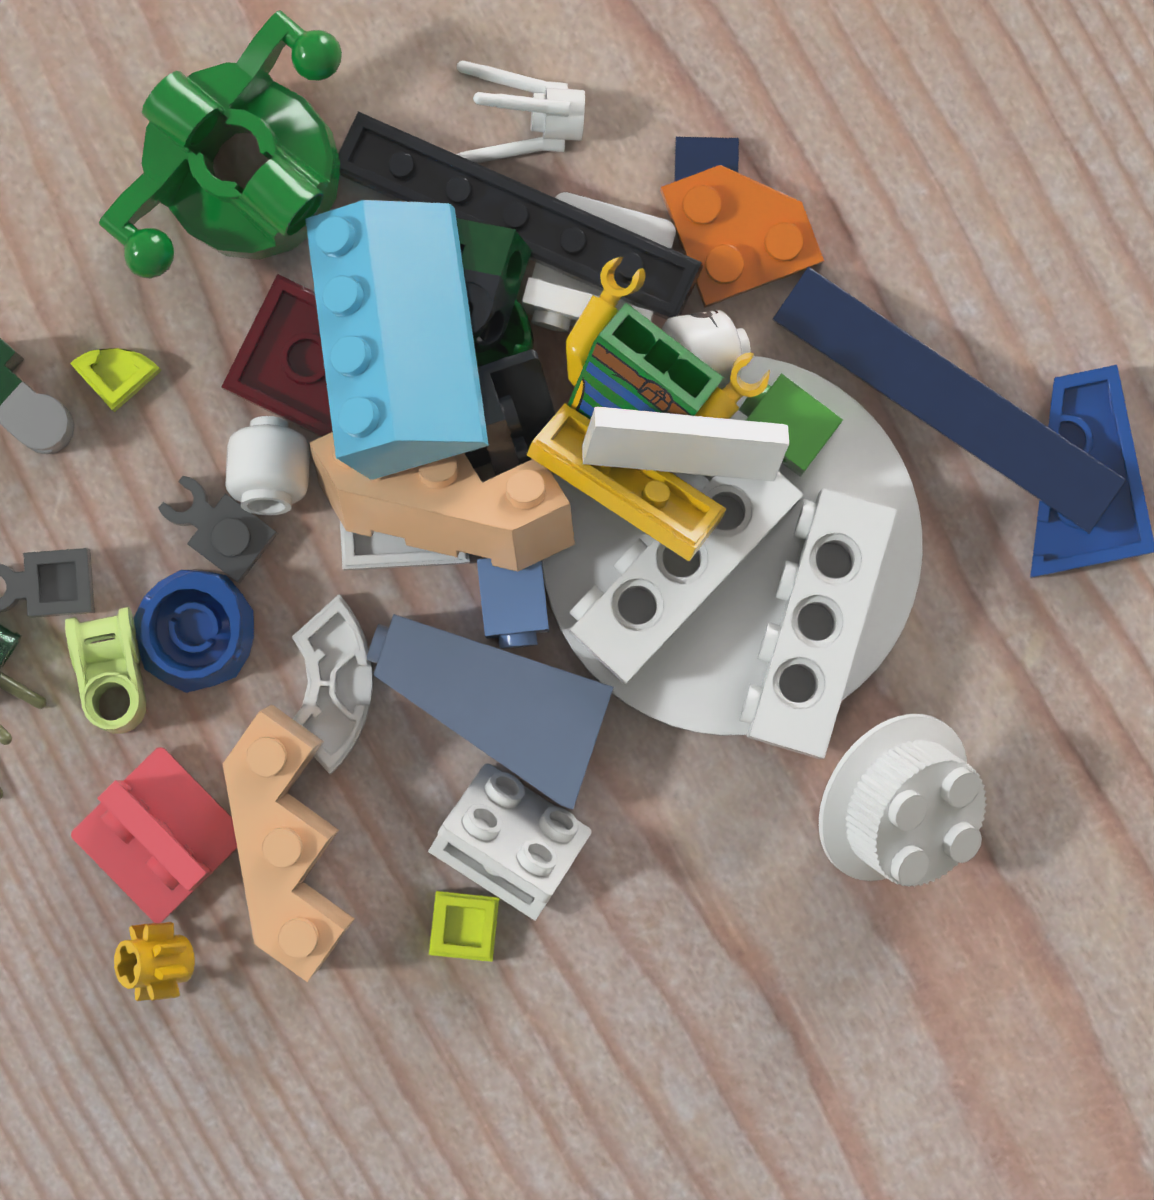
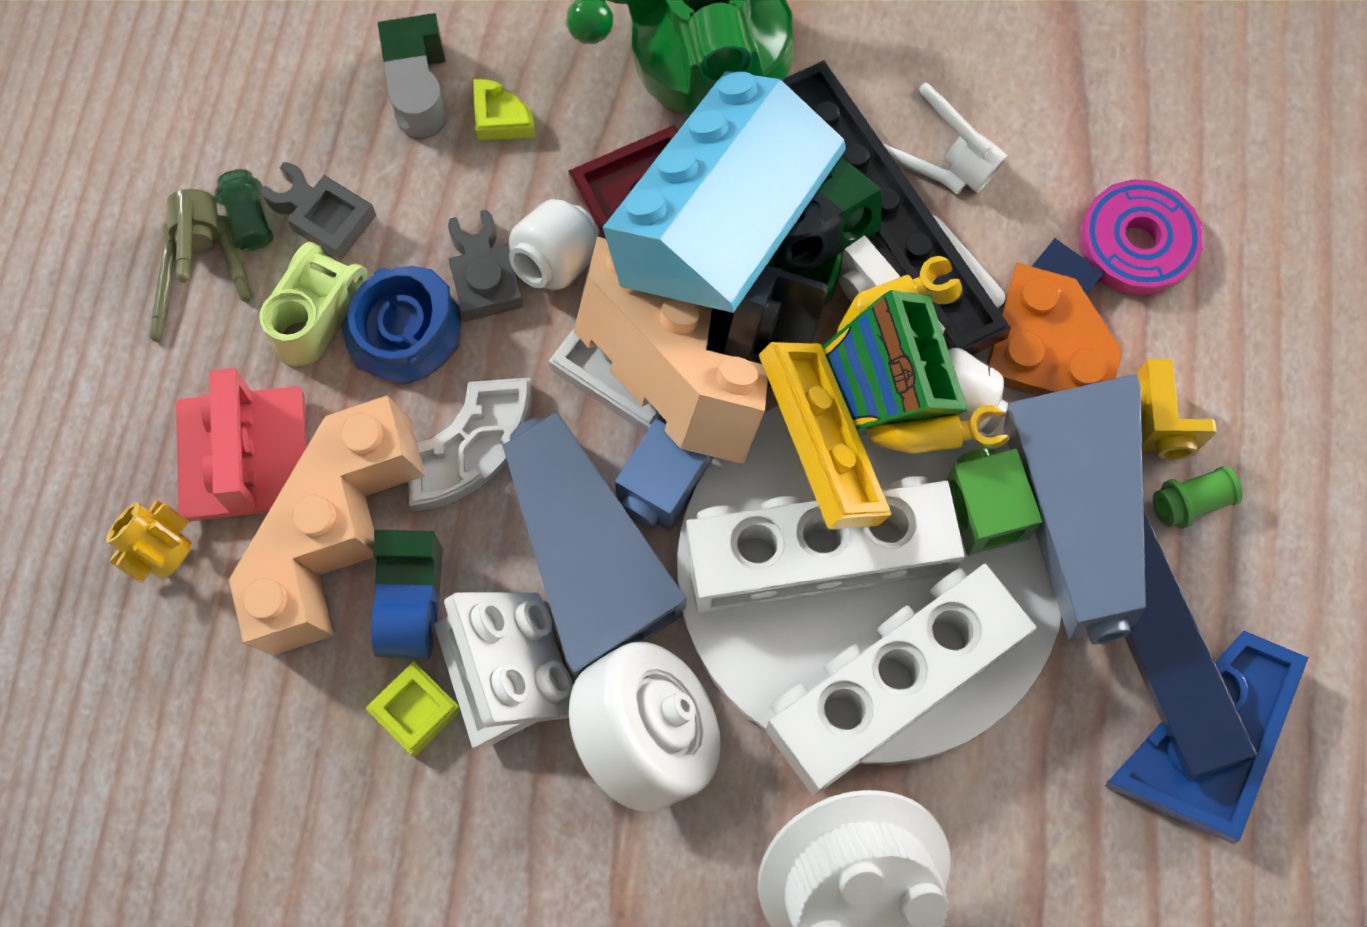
camera: 40 degrees right, 15 degrees down
white tile [582,407,789,481] -> none
none -> leg [371,530,443,658]
none -> white wheel [569,642,721,812]
none -> sand blue slope [1003,374,1146,645]
none -> dark pink tile [1079,179,1203,297]
none -> yellow bracket [1135,359,1217,459]
none -> bright green pin [1153,466,1243,529]

